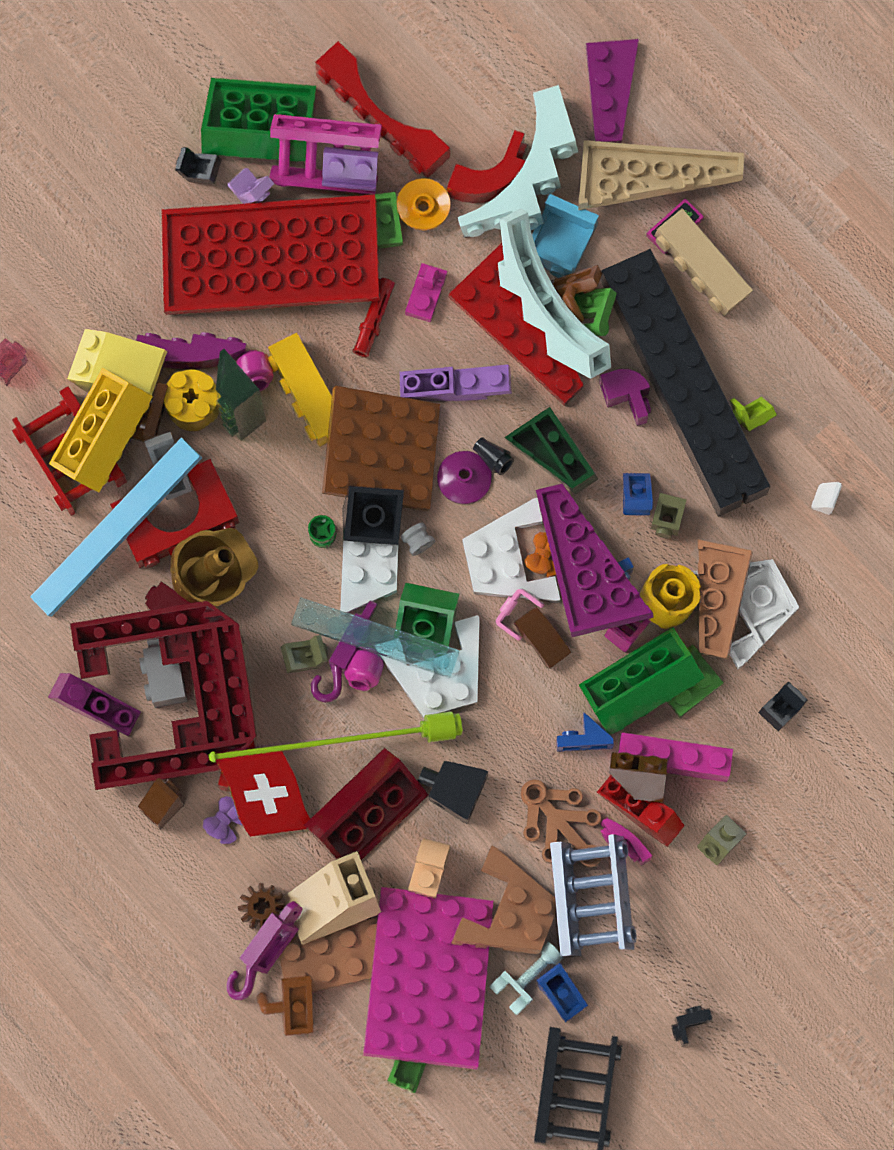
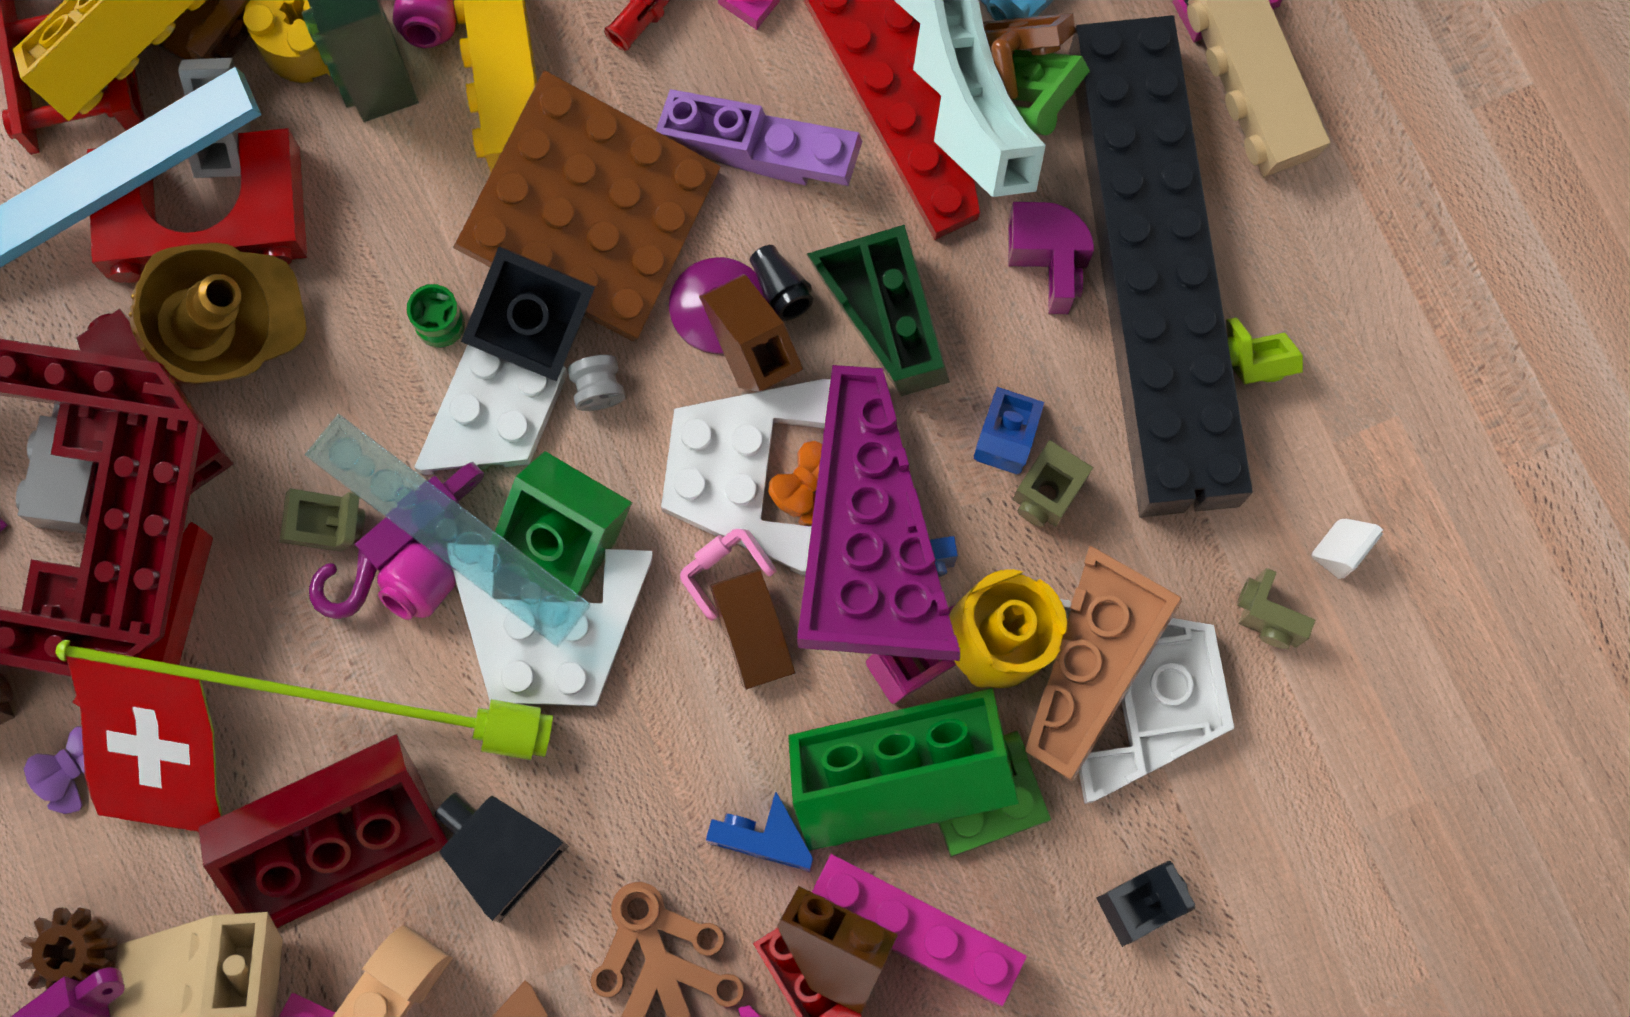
camera: 15 degrees right, 0 degrees up
none -> reddish brown slope [699,275,804,392]
none -> olive bracket [1237,568,1316,649]

